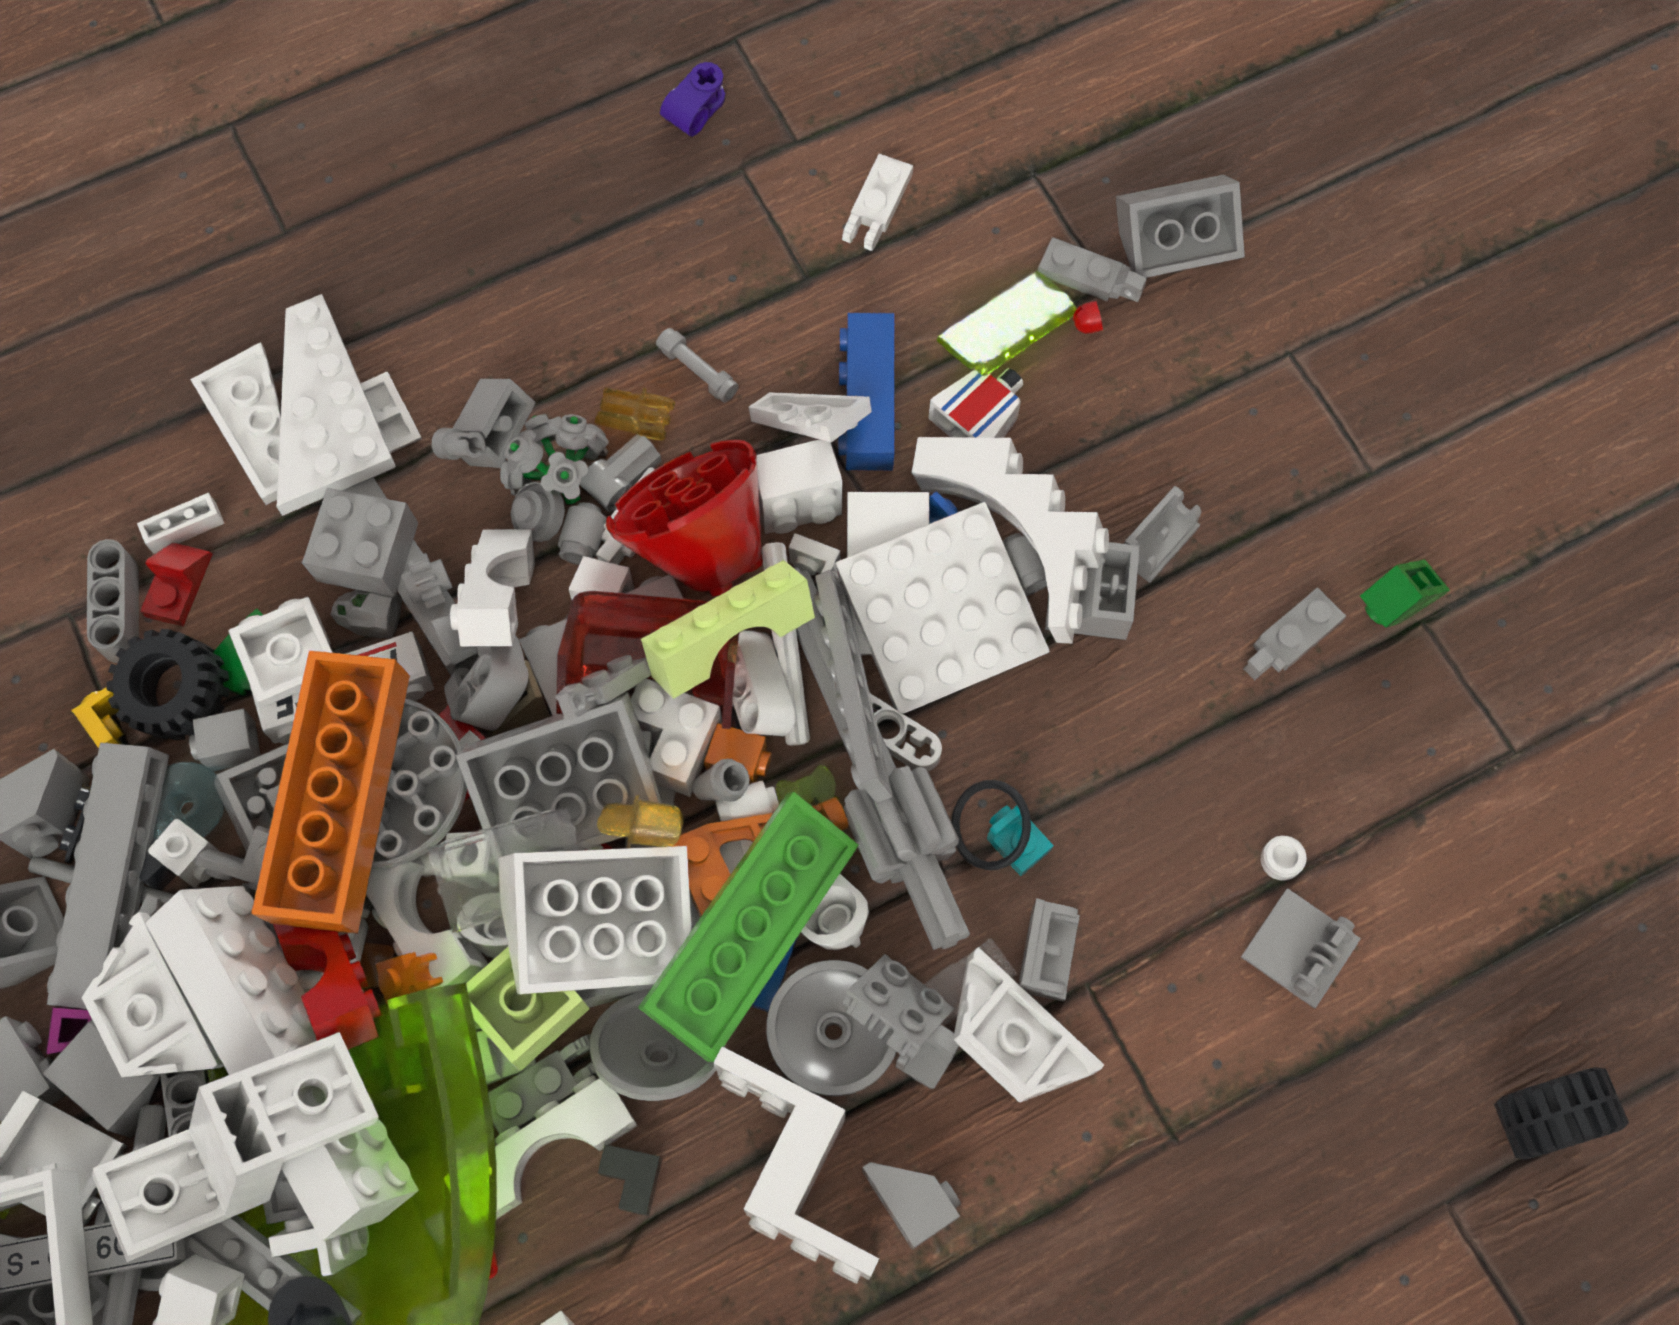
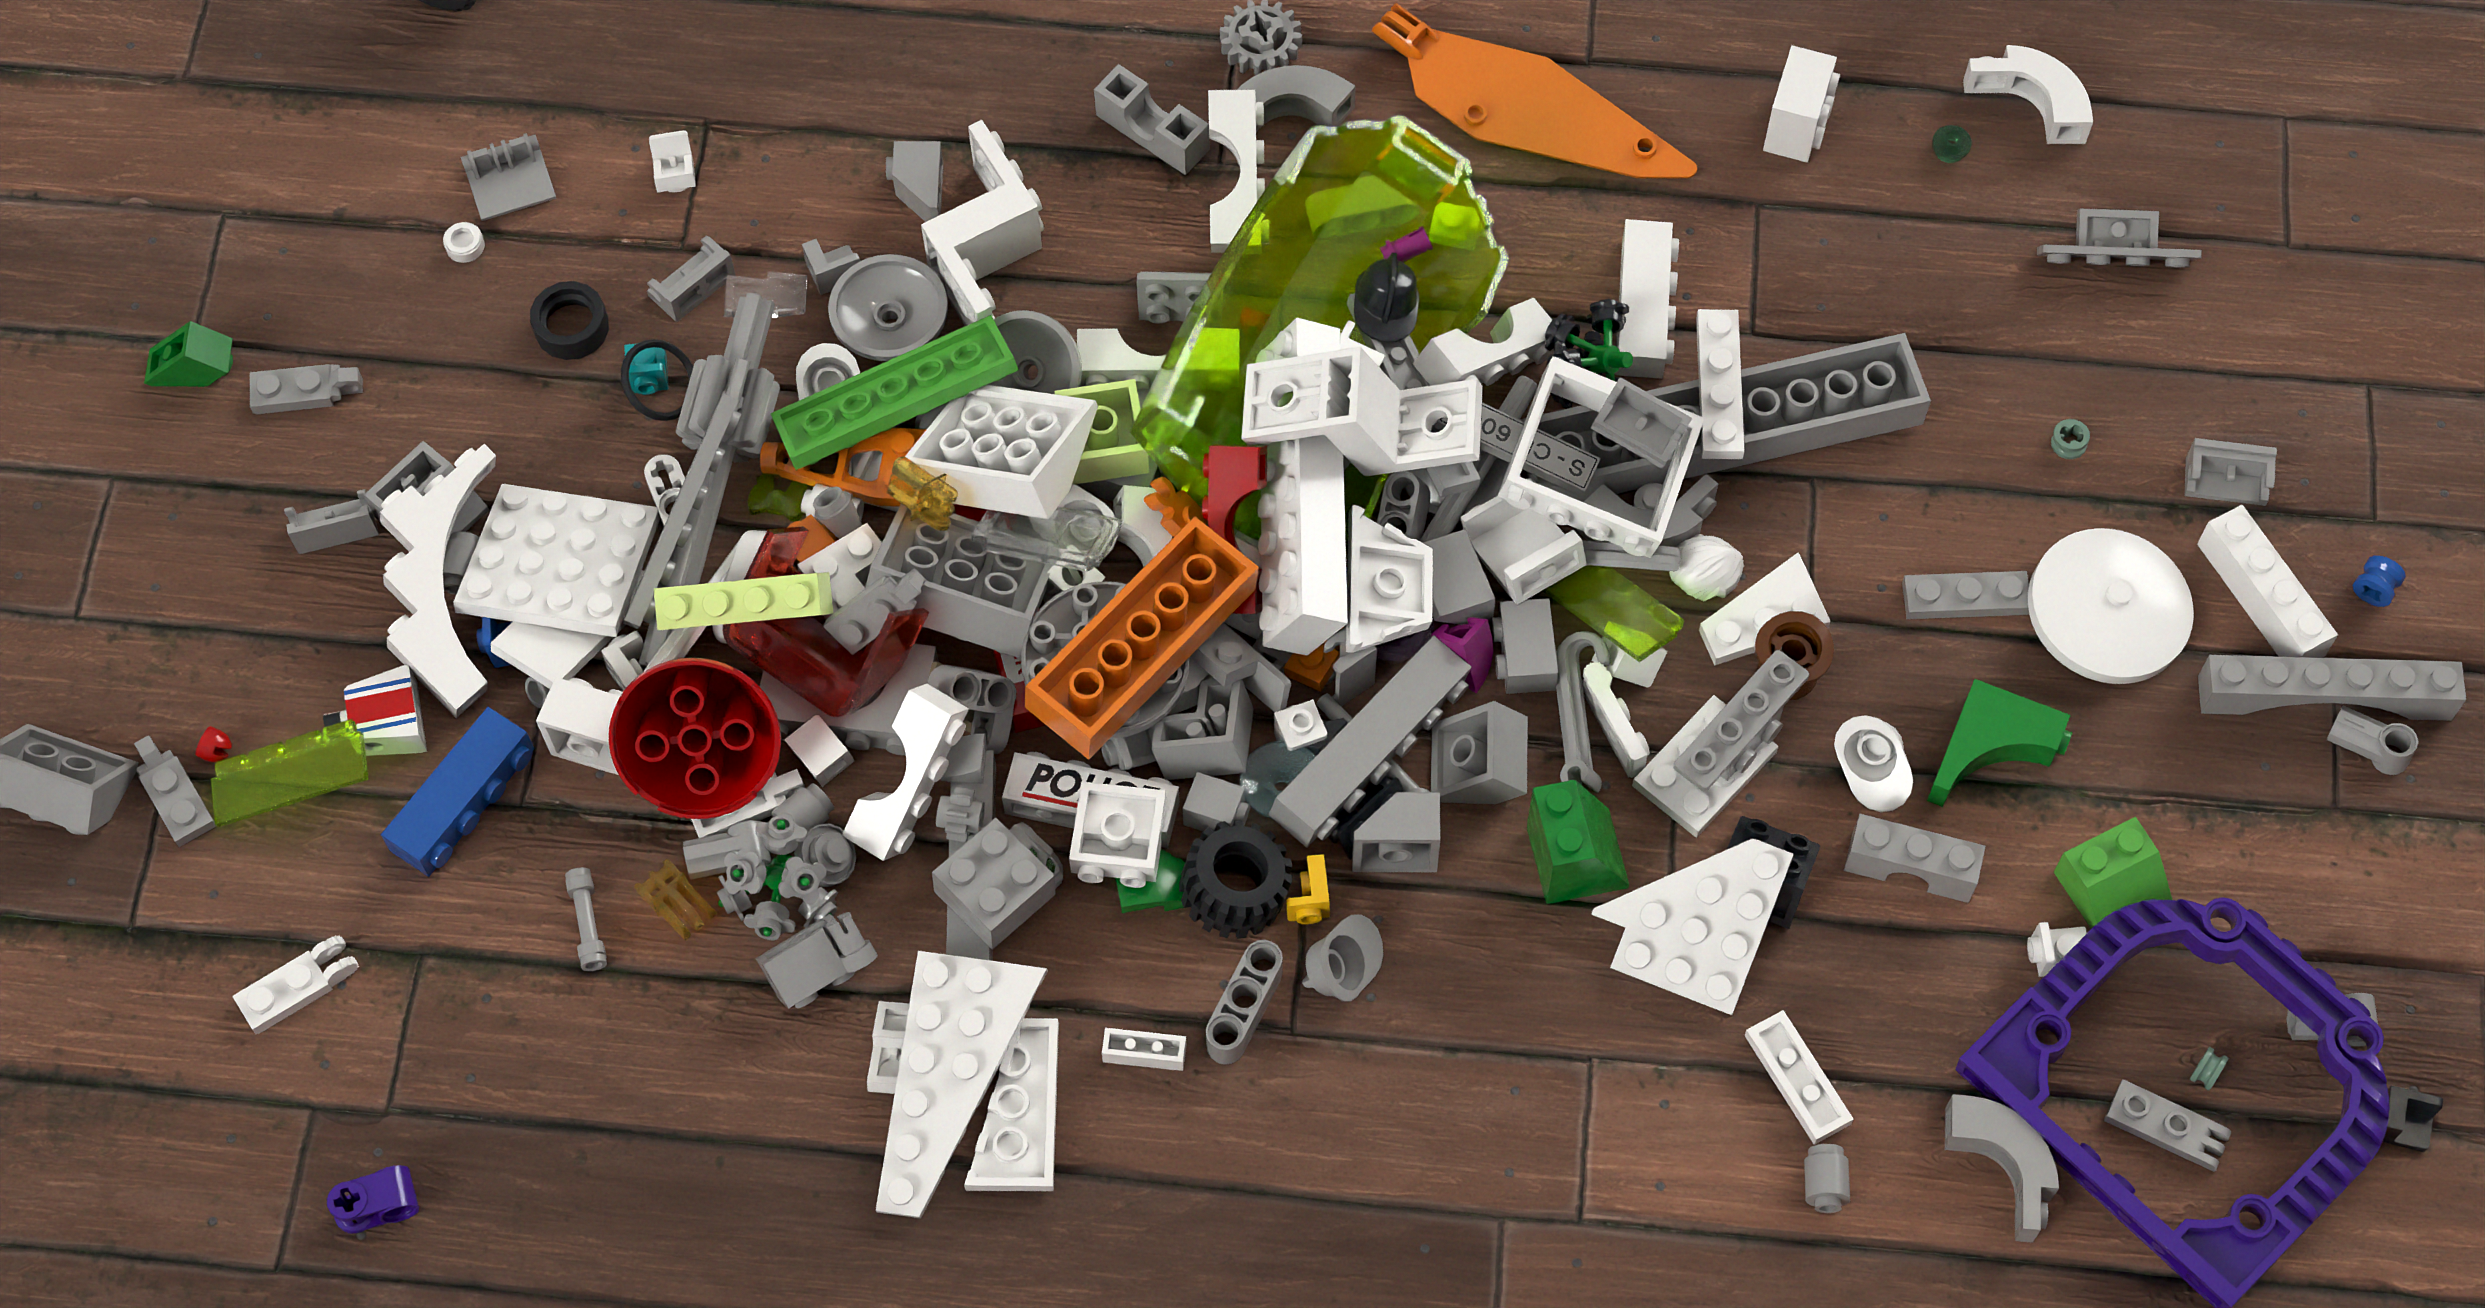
camera: 145 degrees left, 5 degrees down
red slope [140,542,213,627] -> none
pearl dark grey piece [598,1145,662,1216] -> none
white wing [749,392,872,442] -> none
light grey hinge [842,954,954,1059] -> none
white wing [953,947,1104,1103] -> none
none -> black tyre [530,281,609,360]
none -> white bracket [649,130,696,193]
none -> light grey bracket [1137,271,1219,324]
none -> light grey piece [1302,915,1383,1002]

